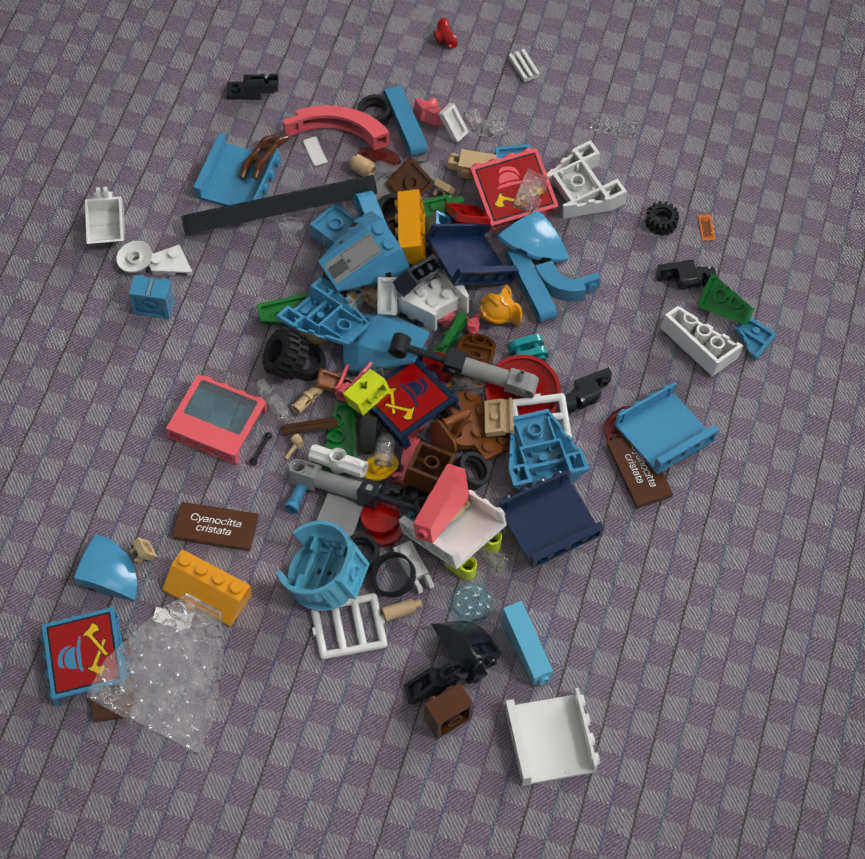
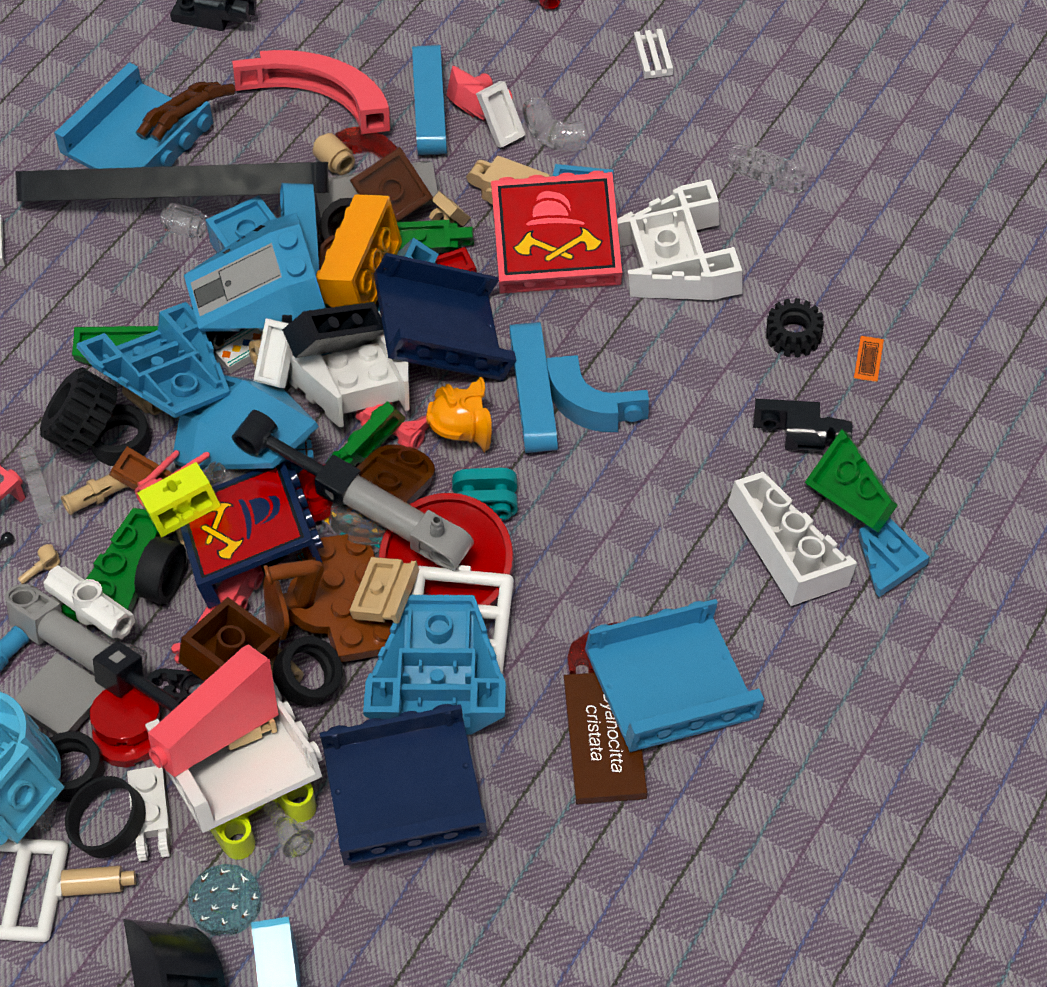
camera: 20 degrees right, 5 degrees down
reddish brown axle [281,417,338,436] -> none
white sticker [303,136,328,166] -> none
black tyre [358,94,391,126] -> none
yellow dish [364,453,399,481] -> none
clear cylinder [373,433,397,467] -> none
red tile [444,202,491,225] -> none
dark azure brick [497,211,569,262] -> none
clear brick [512,169,548,214] -> none
black plate [565,367,612,414] -> none

